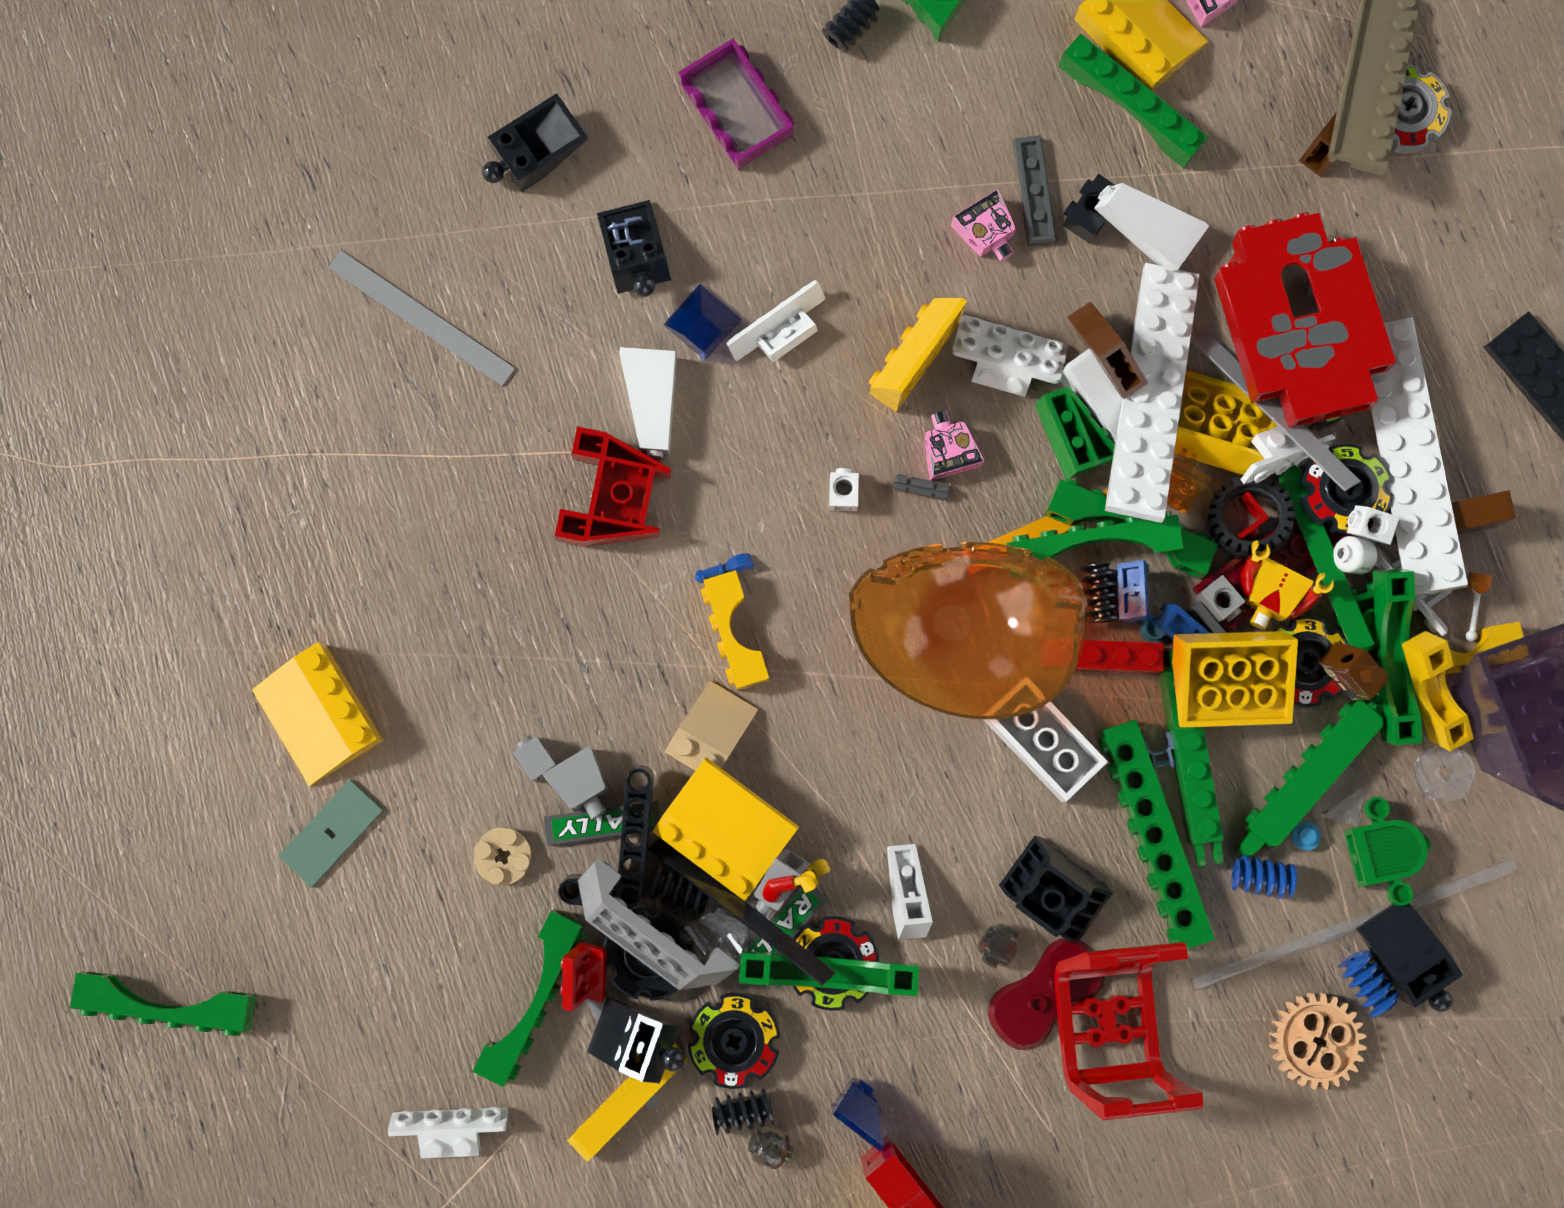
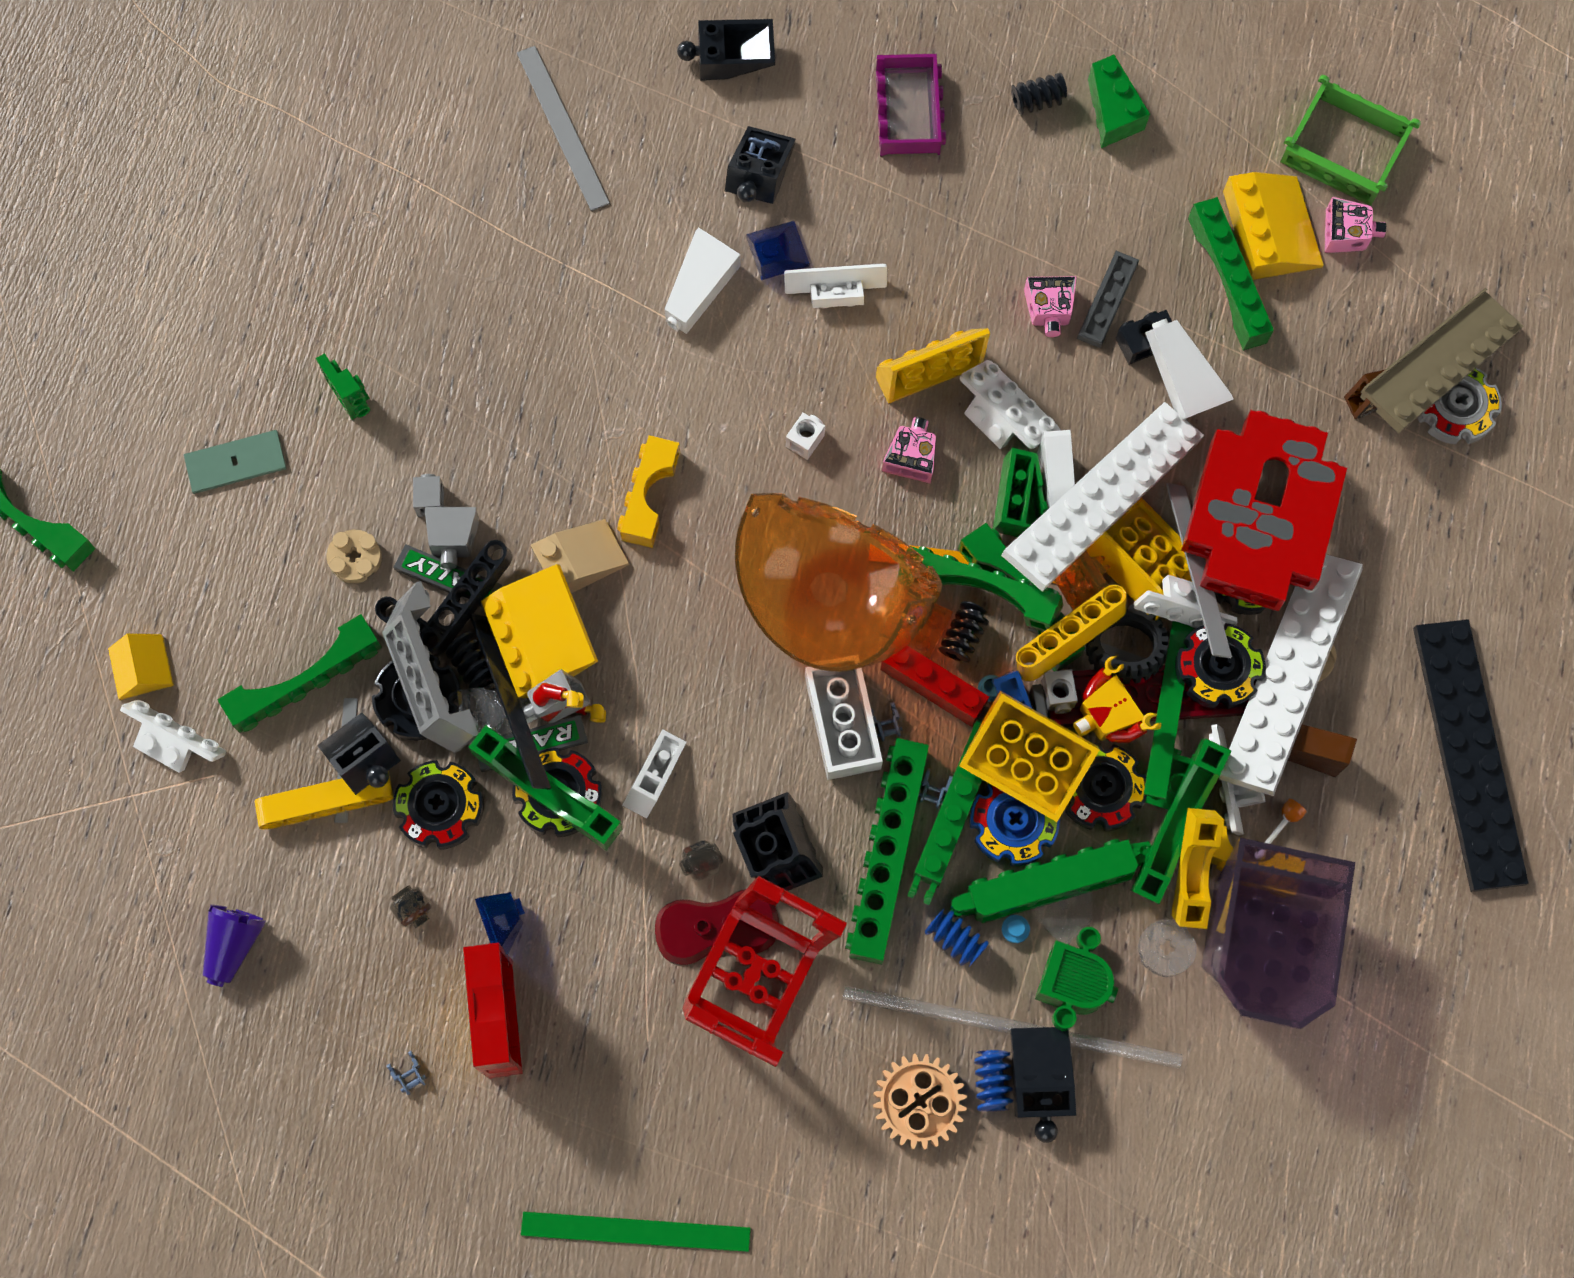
camera: 30 degrees right, 10 degrees down
yellow slope [252,642,384,786] -> none
red wedge [554,426,671,547] -> none
red bracket [560,942,607,1012] -> none
blue piece [695,553,754,583] -> none
black piece [712,1088,774,1136] -> none
dark grey axle [894,474,949,500] -> none
reddish brown slope [1067,301,1148,399] -> none
hinge [1117,560,1152,625] -> none
red bracket [1235,492,1269,541] -> none
reddish brown torso [1317,642,1389,701] -> none
white head [1333,536,1377,574] -> none
white brick [1347,505,1399,545] -> none
none -> yellow slope [108,633,174,700]
none -> green plate [315,353,371,420]
none -> sand blue piece [871,702,903,742]
none -> blue piece [969,784,1060,866]
none -> yellow beam [1016,585,1127,681]

